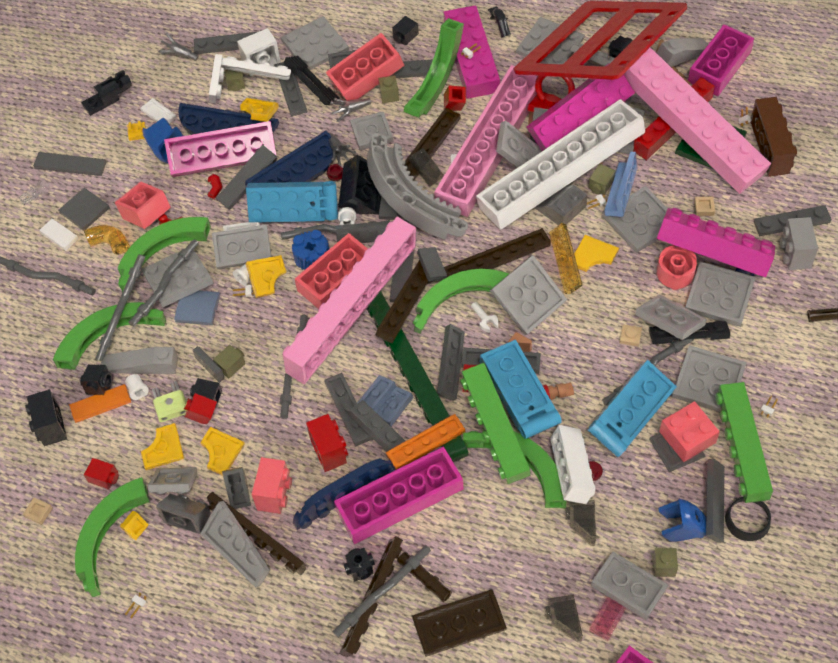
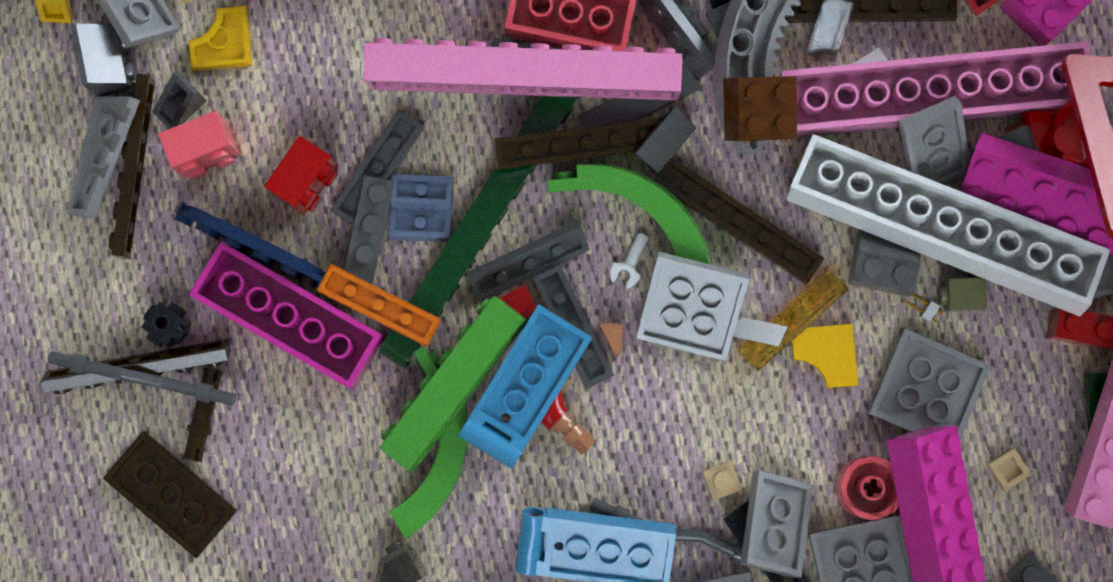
camera: 55 degrees right, 25 degrees up
dark grey bar [280,314,308,419] -> none
white brick [550,425,596,504] -> none
dark red plate [588,461,603,481] -> none
medium blue fence [604,152,638,217] -> none
none -> reddish brown brick [723,76,797,141]
none -> white sticker [733,317,787,347]

